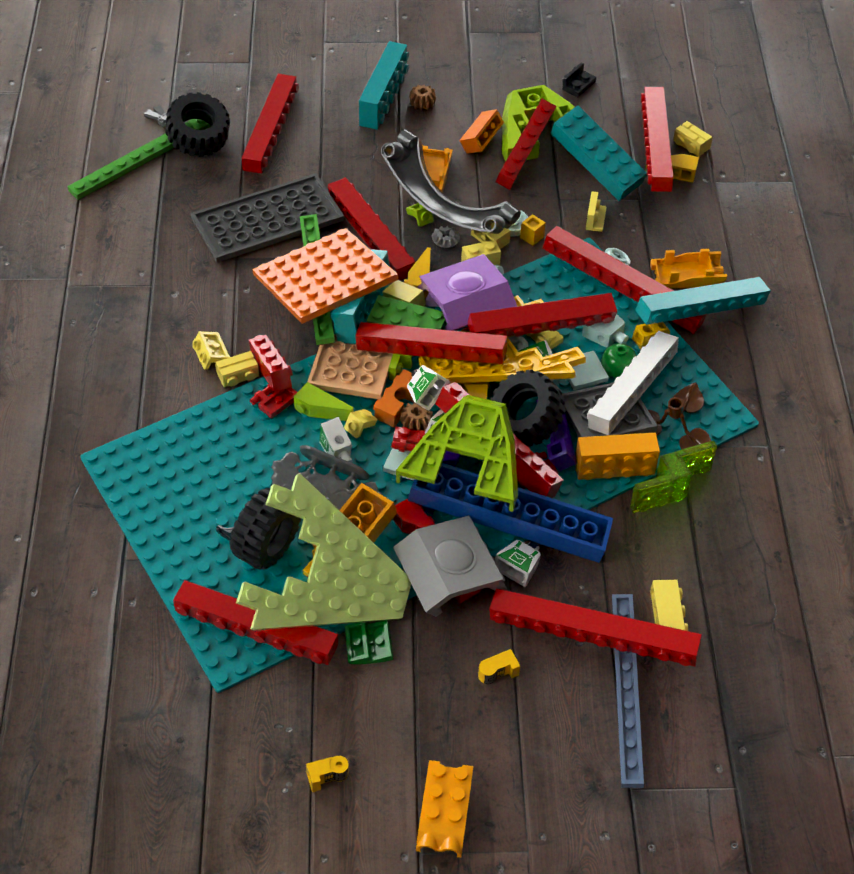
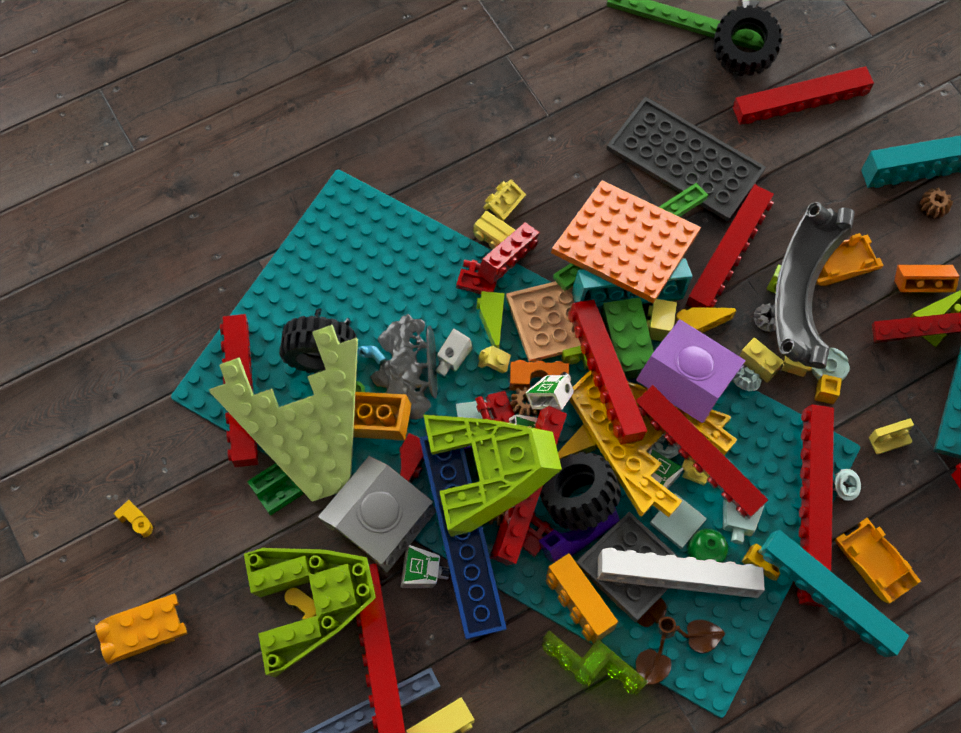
camera: 60 degrees right, 15 degrees up
none -> lime piece [244,548,376,677]

